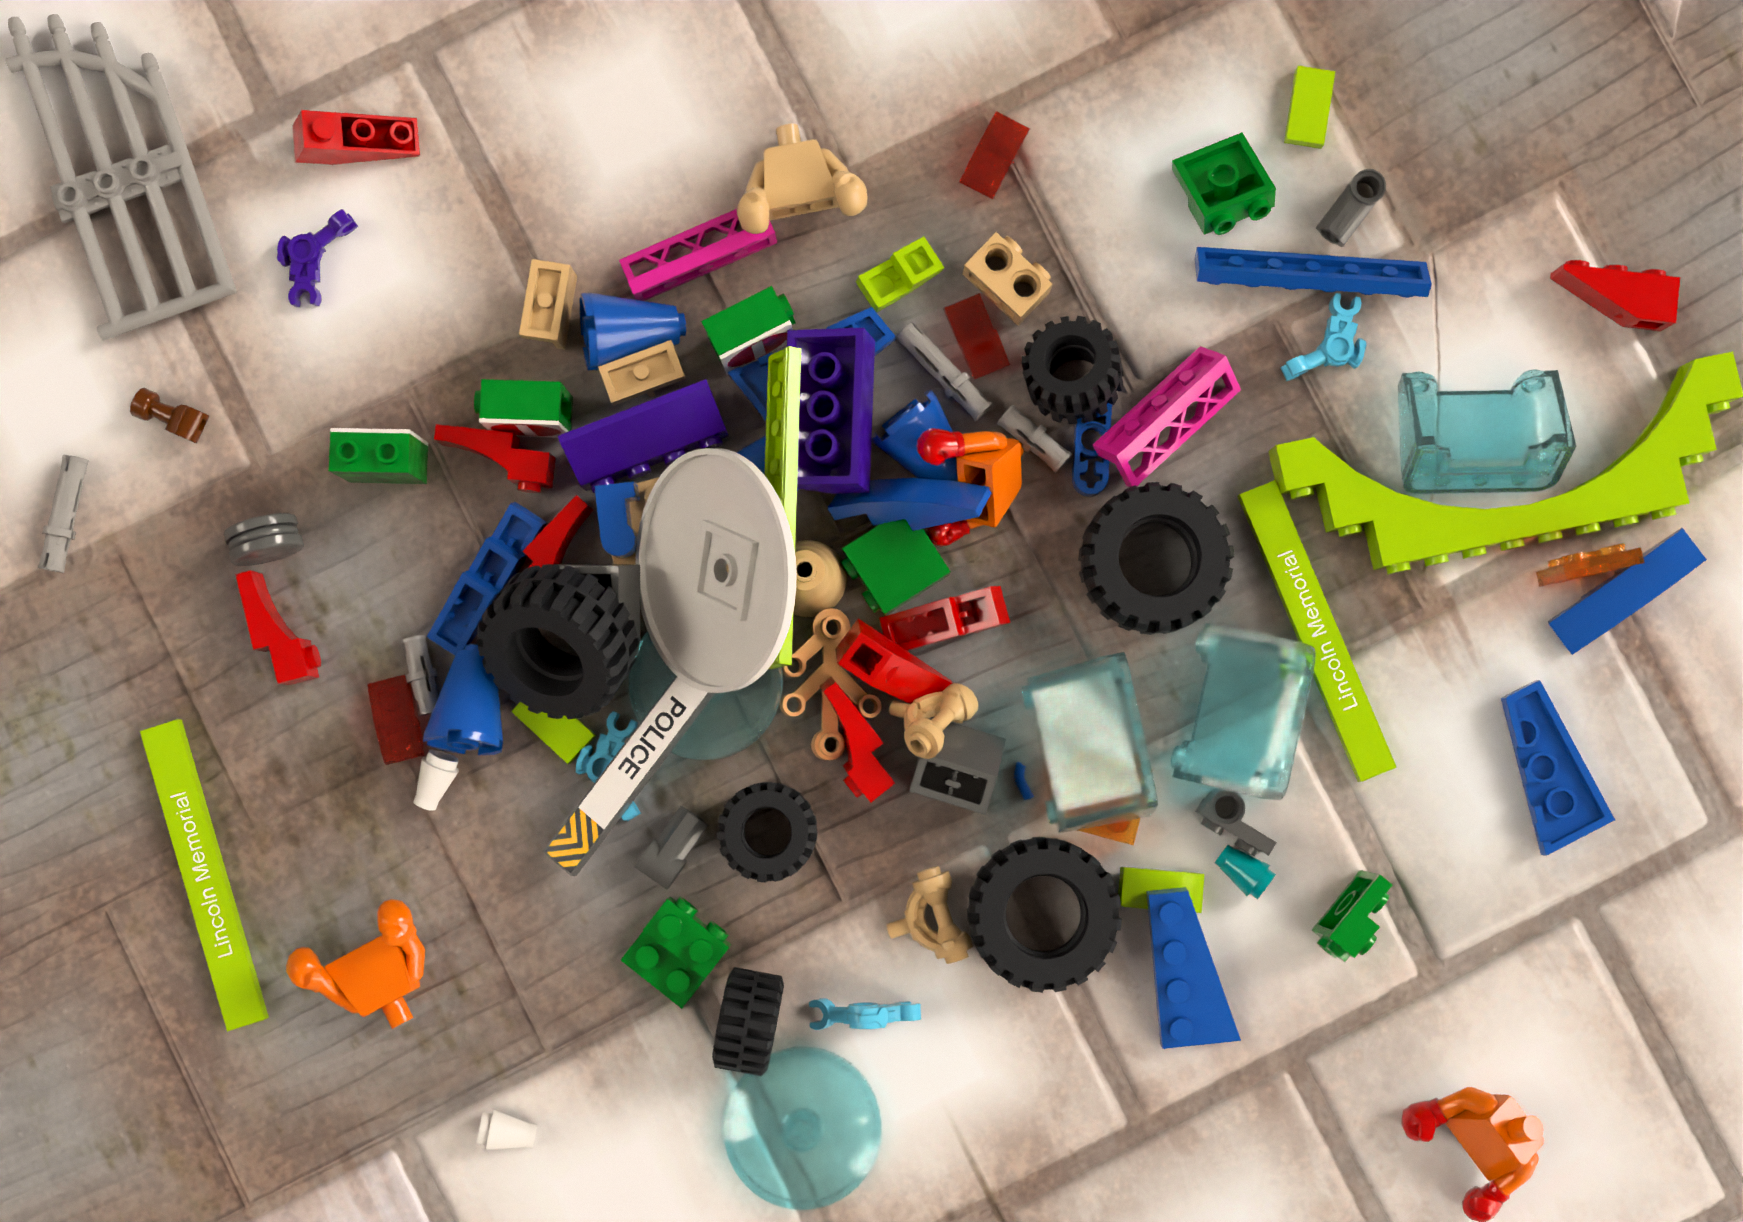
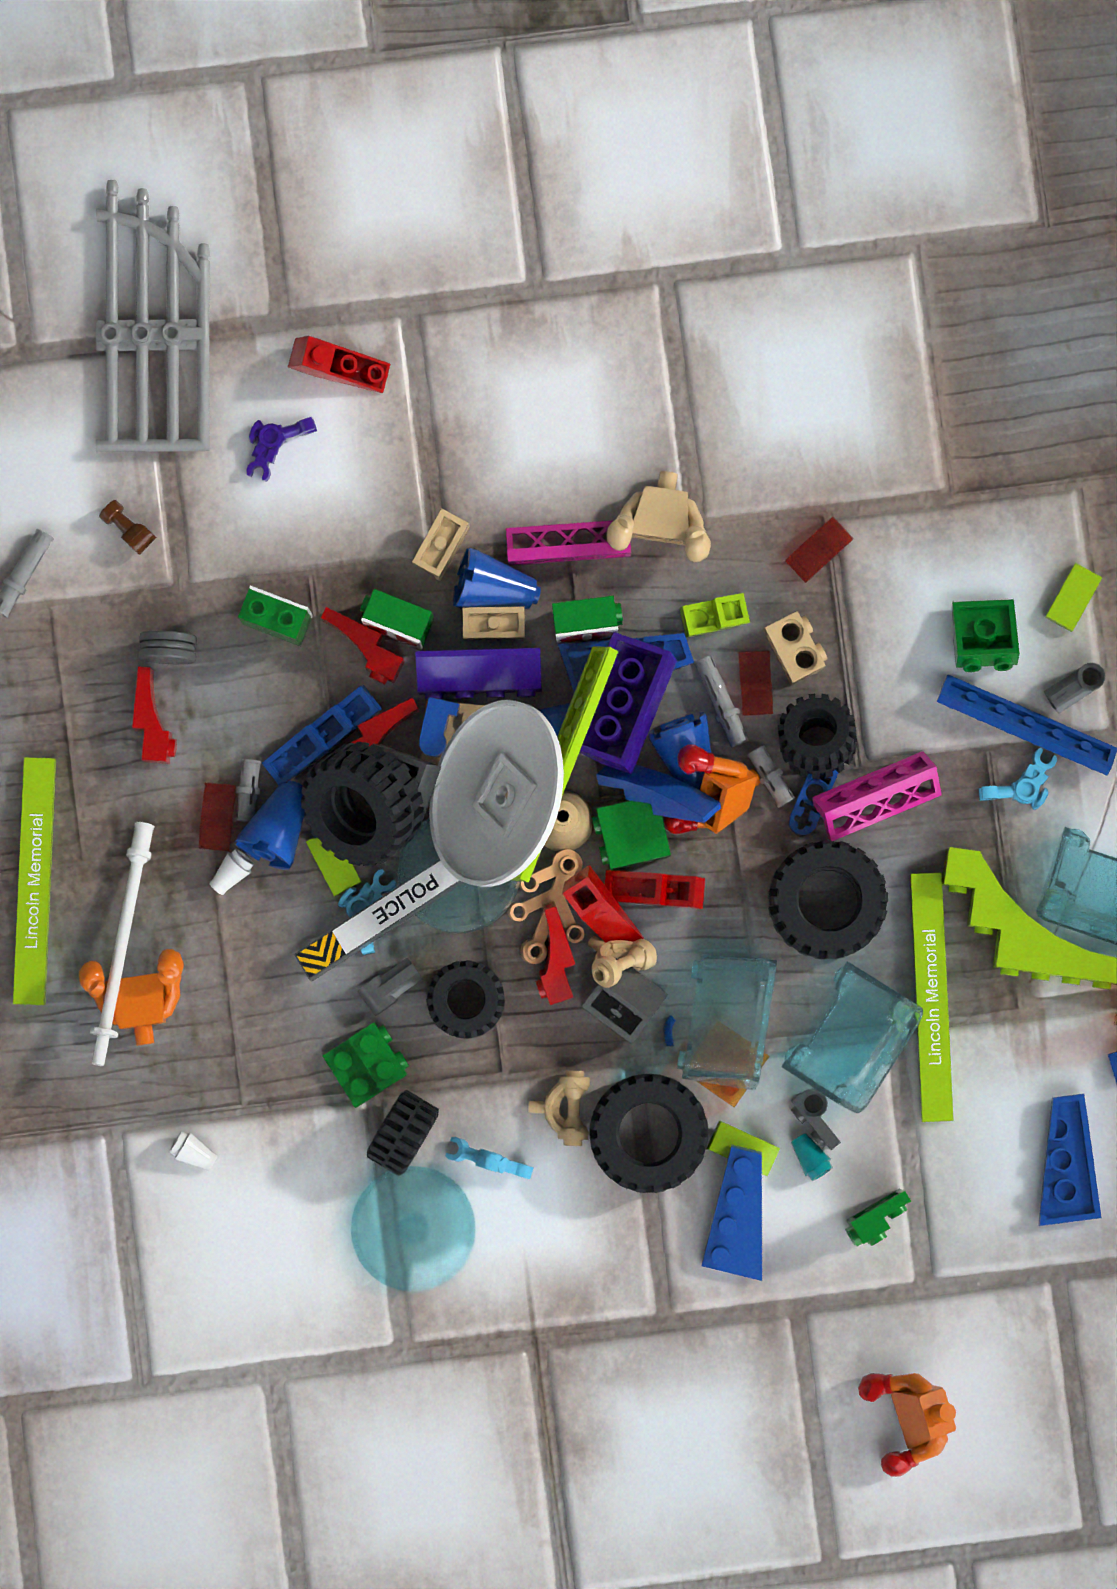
camera: 20 degrees right, 0 degrees up
none -> white bar [90,822,155,1066]

